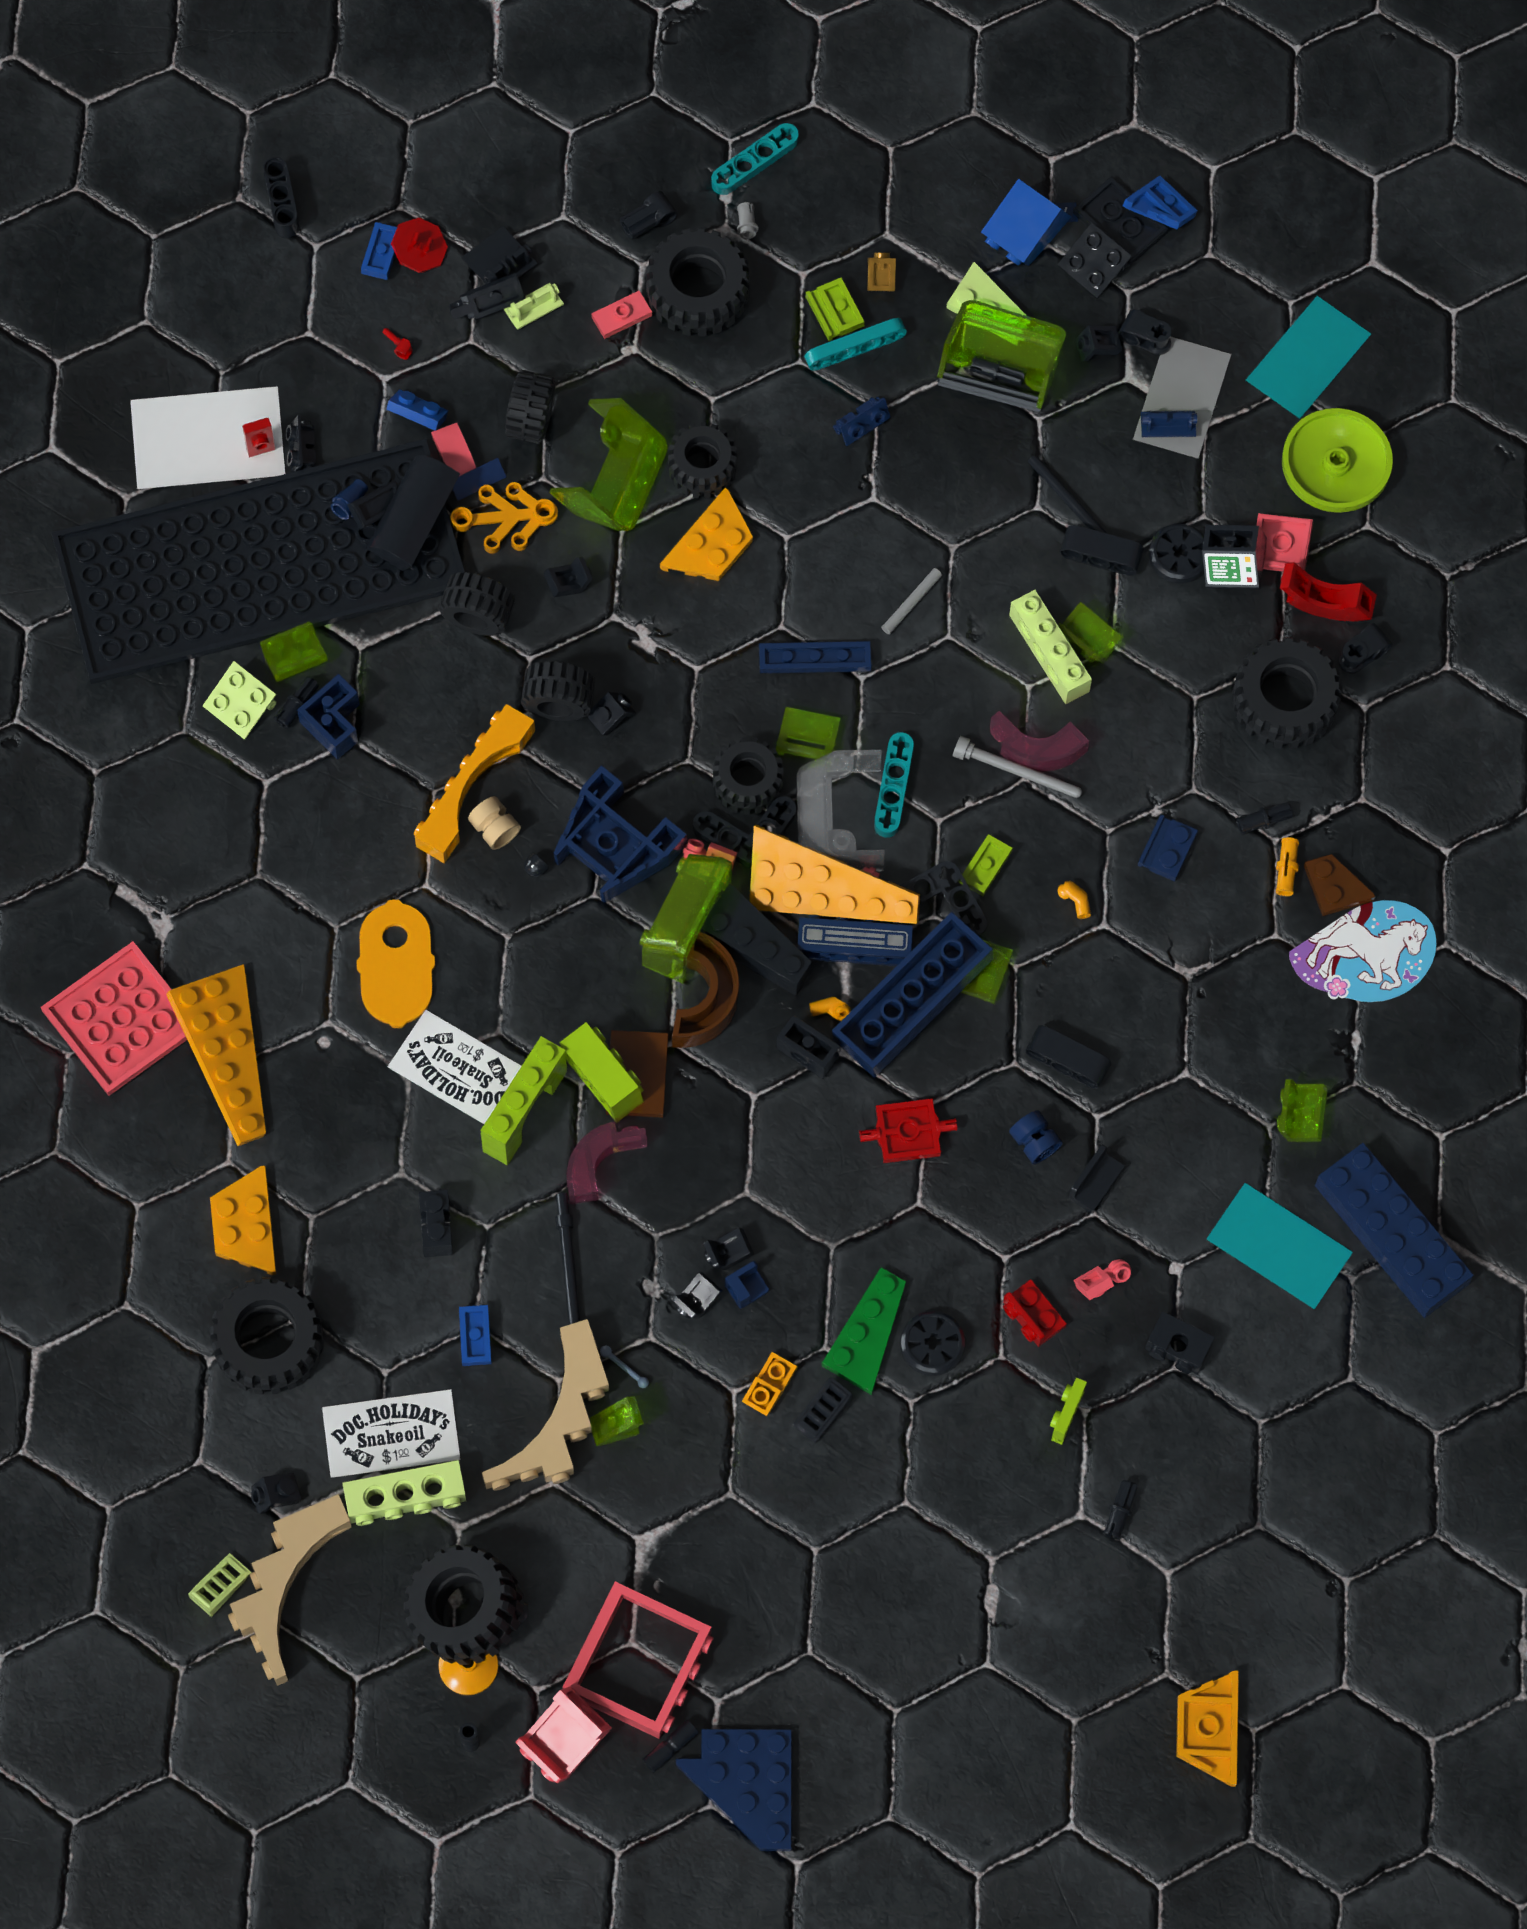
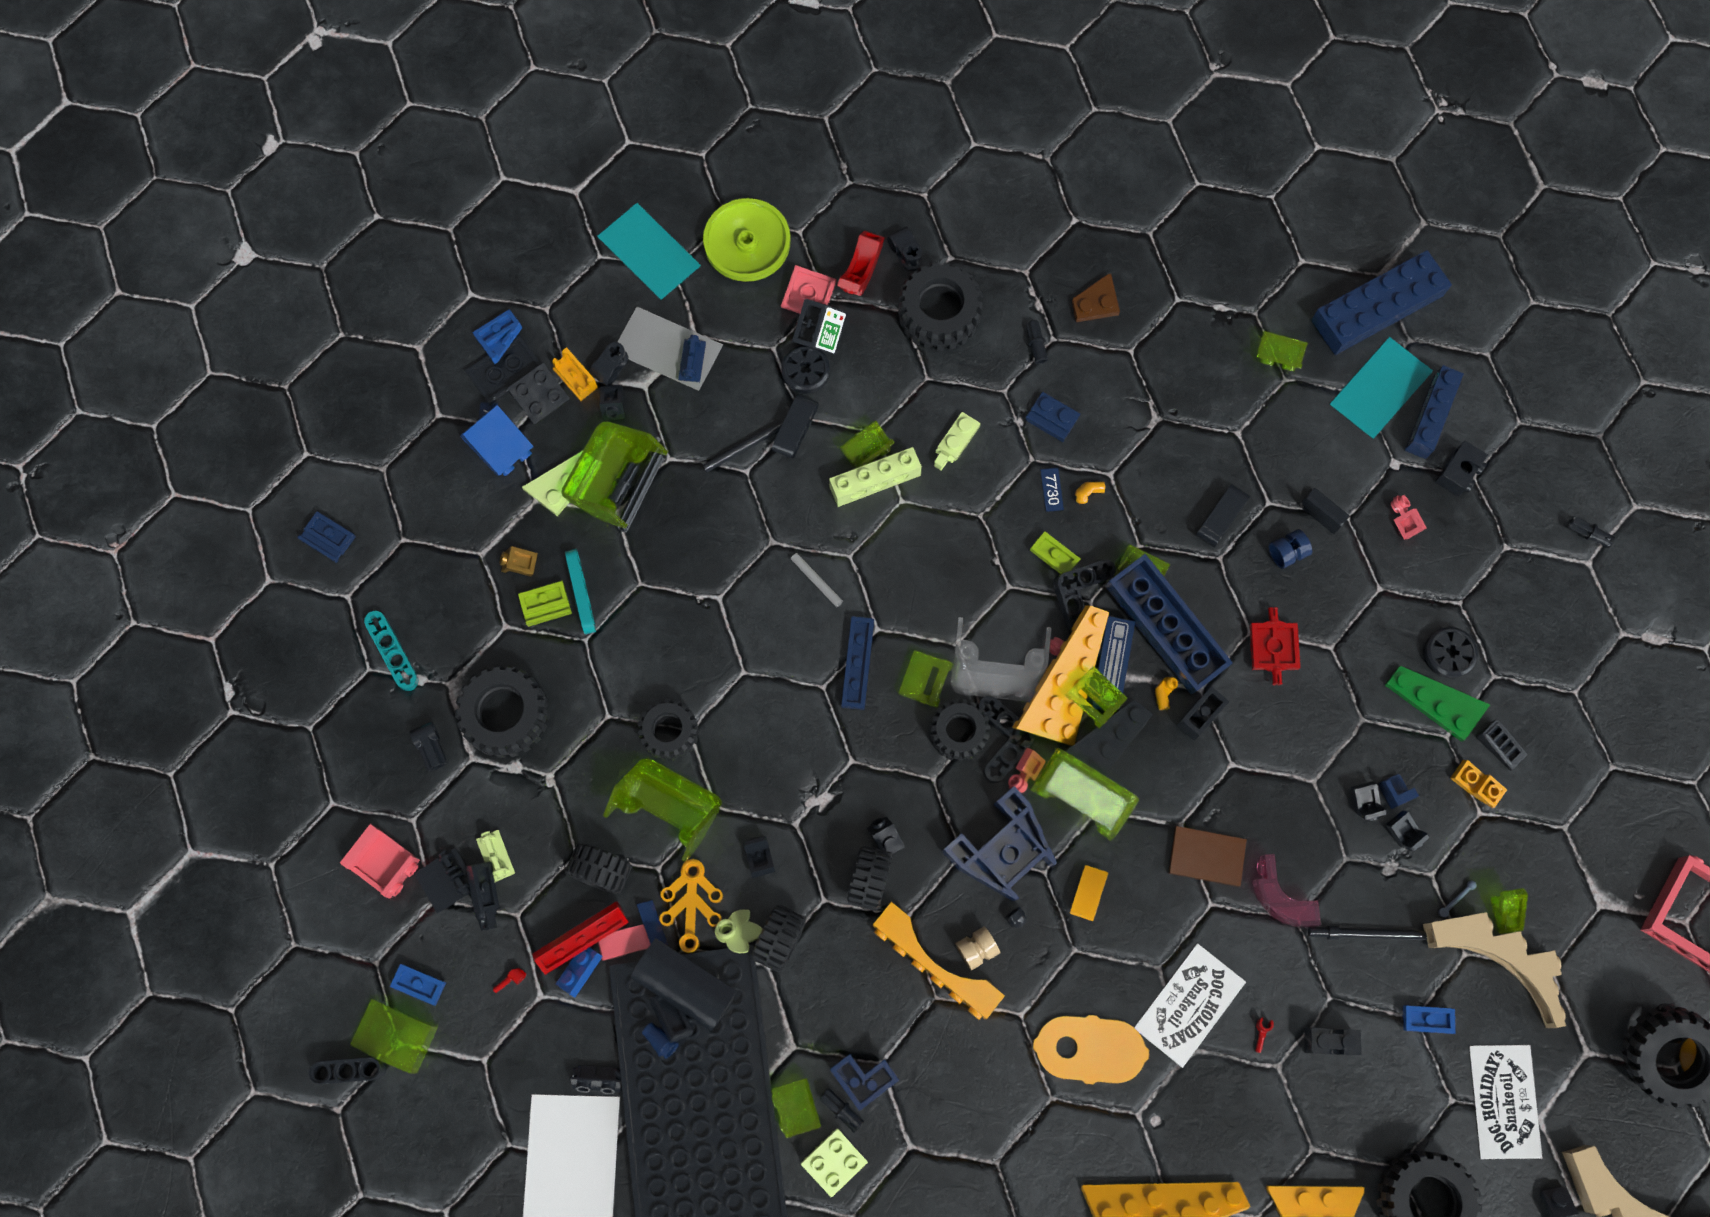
camera: 80 degrees left, 5 degrees up
red plate [242,418,275,458] -> none
yellowish green brick [343,1460,466,1526] -> none
red piece [391,217,448,273] -> none
lime arch [480,1036,567,1165] -> none
lime brick [559,1022,644,1123] -> none
coral plate [591,291,652,339] -> none
light orange wing [660,488,753,581] -> none
reddish brown brick [672,930,739,1048] -> none
light grey pin [737,202,758,239] -> none
dark blue hinge [833,397,891,446] -> none
teal beam [874,732,914,838] -> none
light grey piece [952,735,1082,798] -> none
clear pink arch [990,711,1089,771] -> none
red bracket [1003,1279,1067,1347] -> none
lime plate [1050,1378,1087,1445] -> none
light orange pin [1275,837,1299,896] -> none
sticker [1289,900,1436,1002] -> none
none -> dark blue plate [298,512,356,563]
none -> coral panel [340,824,420,899]
none -> clear neon green slope [350,999,438,1074]
none -> red fence [532,901,629,975]
none -> light orange hinge [552,347,598,401]
none -> yellowish green plate [715,910,762,953]
none -> yellowish green hinge [934,412,981,471]
none -> dark blue sticker [1041,468,1064,512]
none -> clear neon green plate [1065,666,1128,728]
none -> light orange slope [1070,865,1108,921]
none -> red hand [1255,1017,1274,1053]
none -> dark blue brick [1405,365,1464,459]

